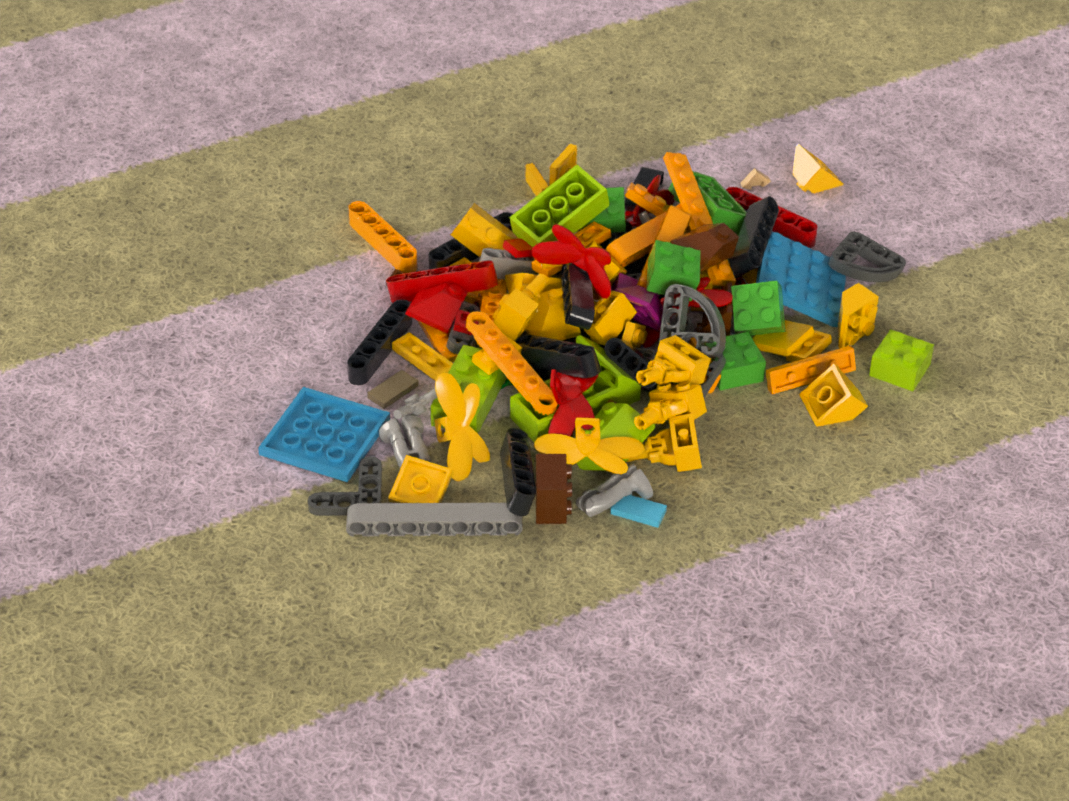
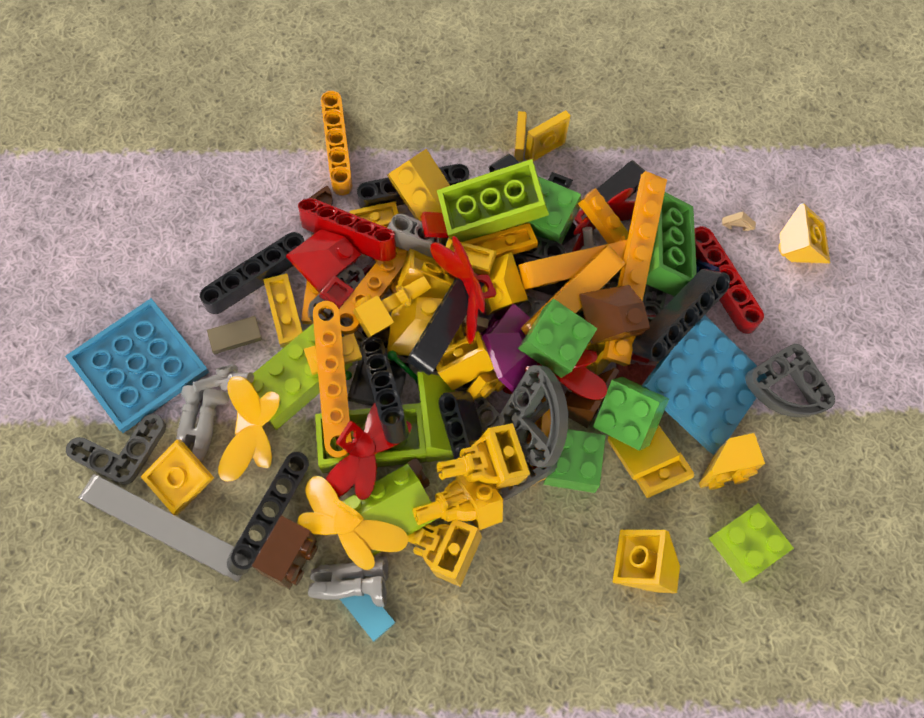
camera: 25 degrees right, 25 degrees up
light orange plate [766,346,856,394] -> none

